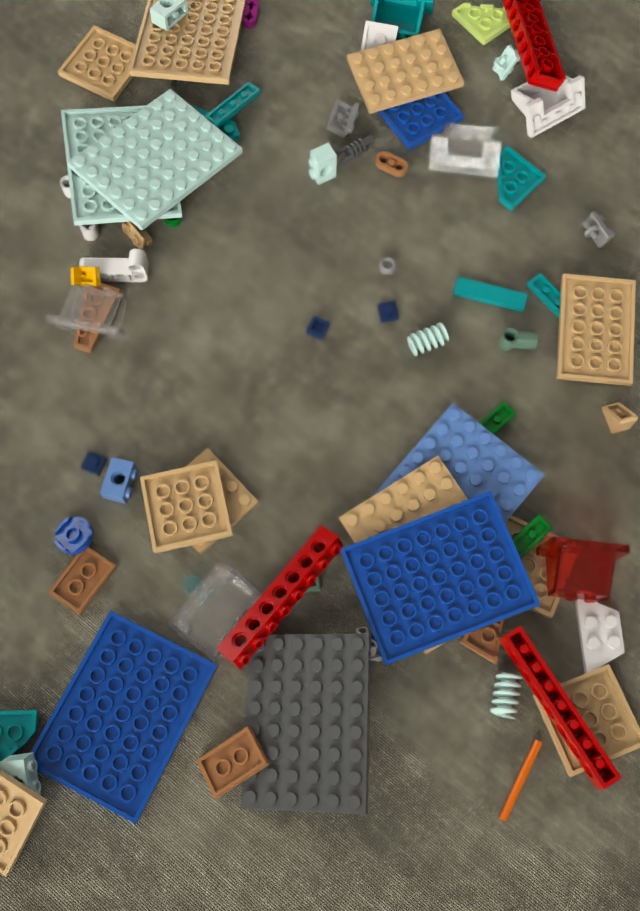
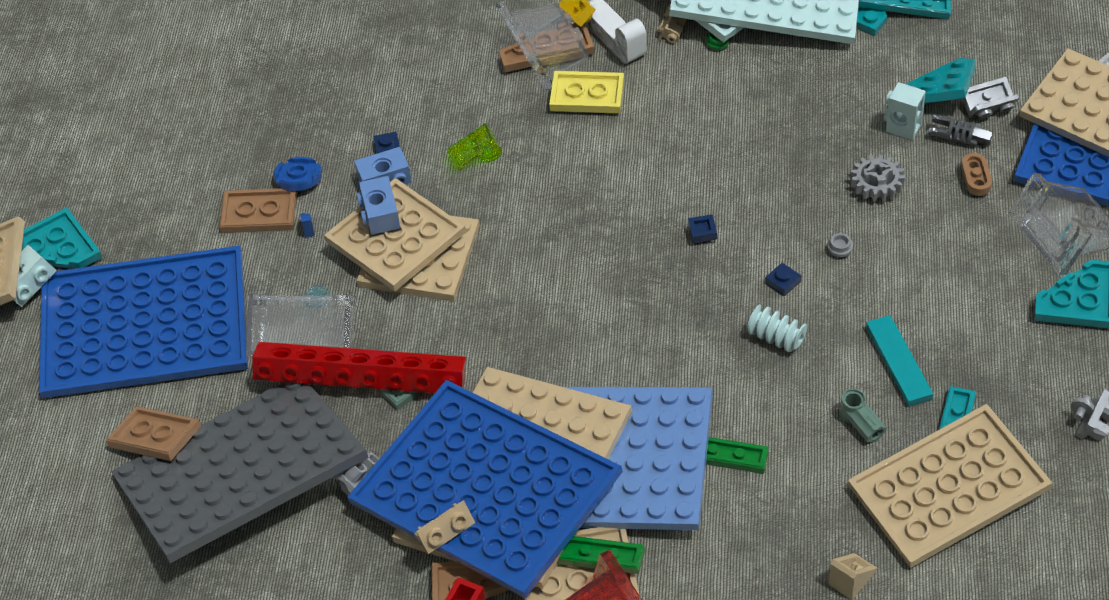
camera: 60 degrees right, 20 degrees down
none -> blue tile [300,213,314,238]
none -> medium blue brick [356,176,401,235]
none -> tan hinge [414,501,475,554]
none -> clear neon green plate [446,123,502,170]
none -> light yellow plate [549,71,624,113]
none -> light grey gear [850,154,905,202]
none -> teal plate [906,58,976,103]

